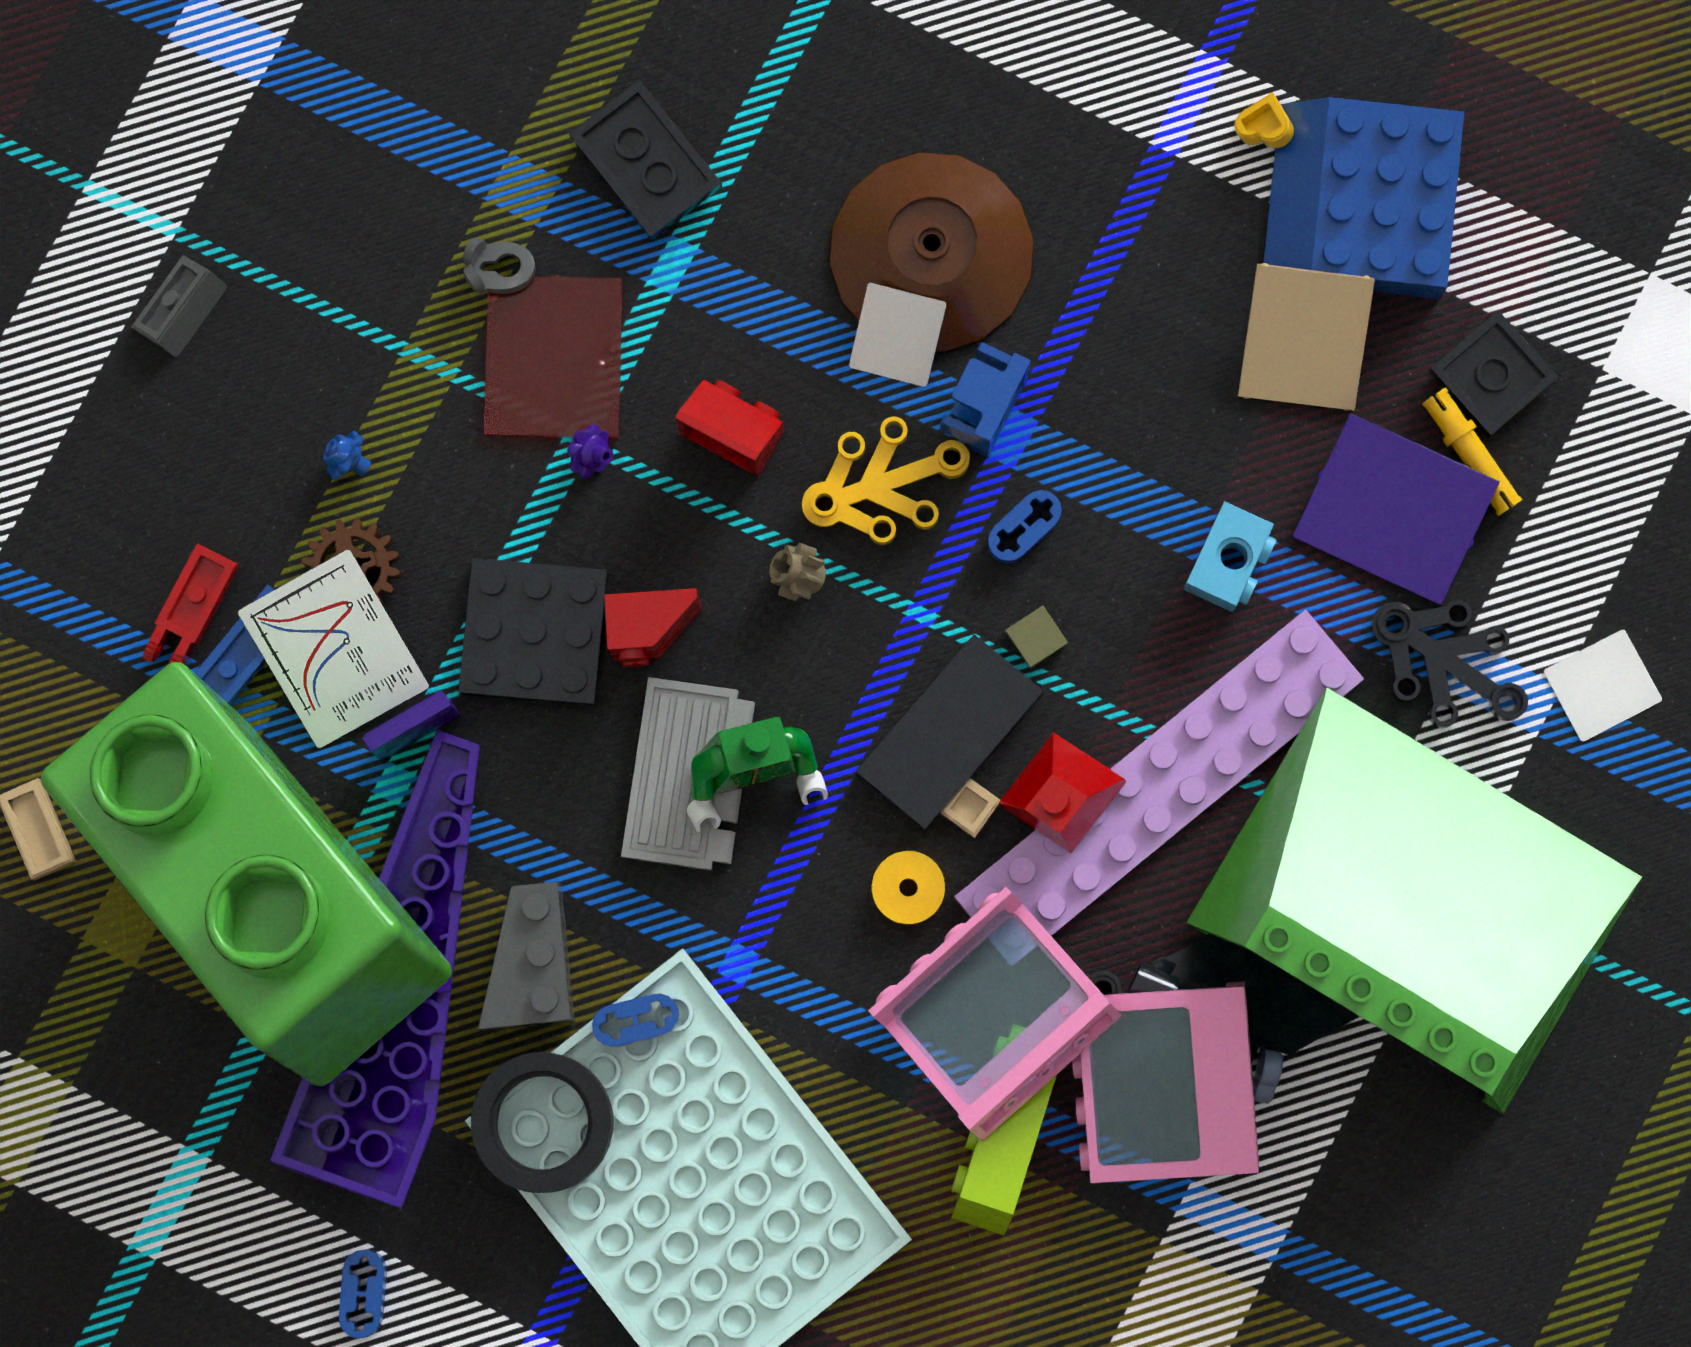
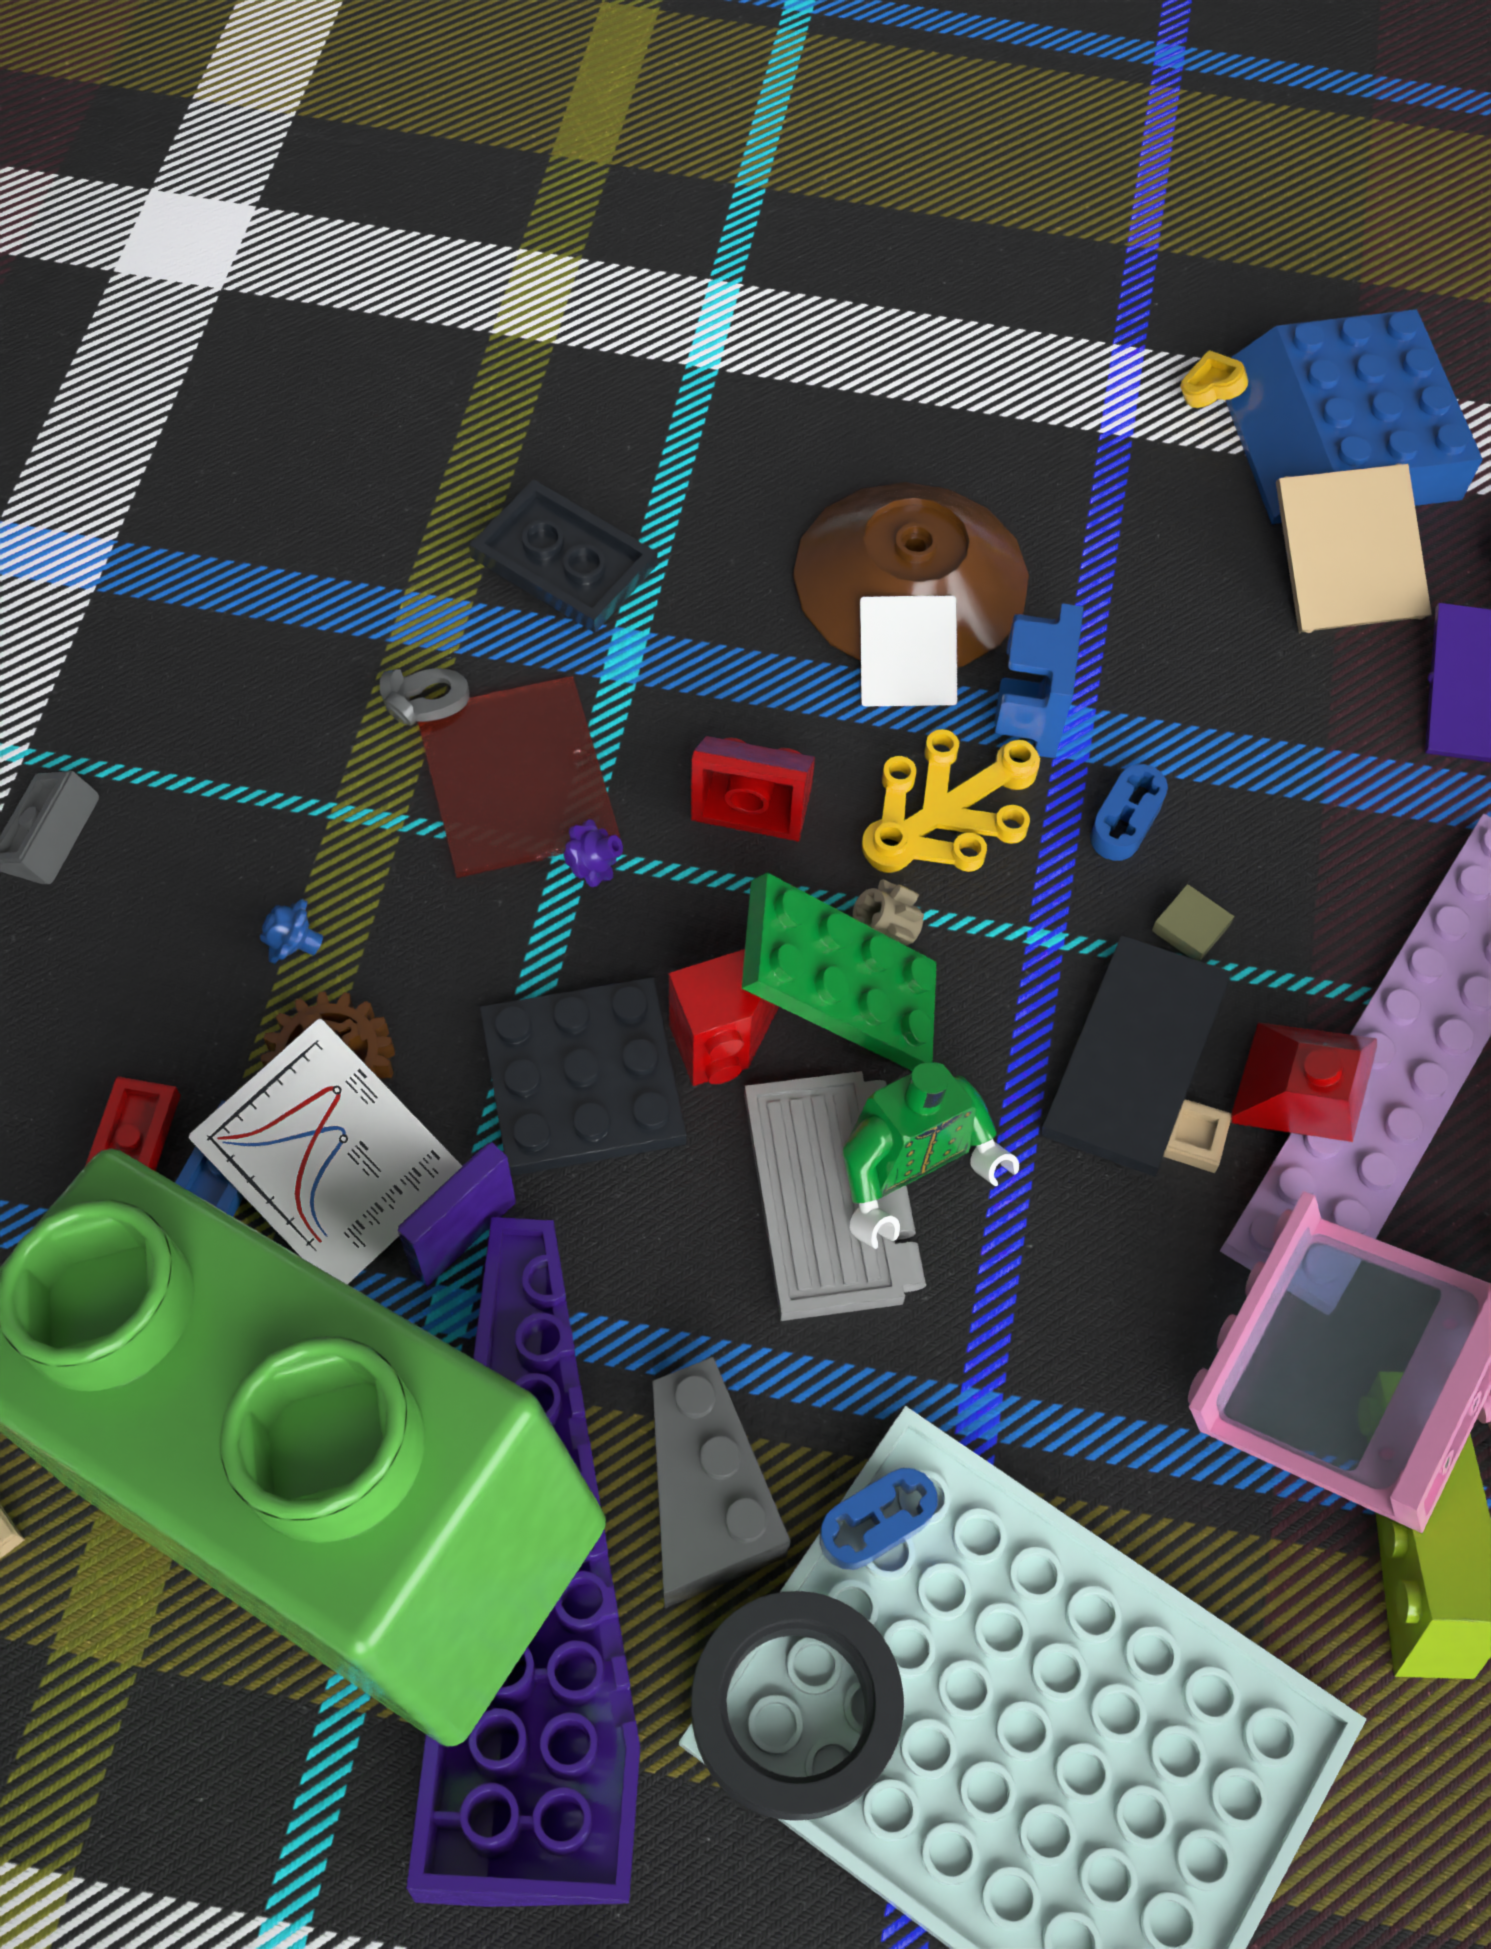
camera: 25 degrees left, 20 degrees down
yellow piece [872,851,945,925] -> none
medium azure brick [1183,501,1277,612] -> none
none -> green plate [742,873,936,1071]

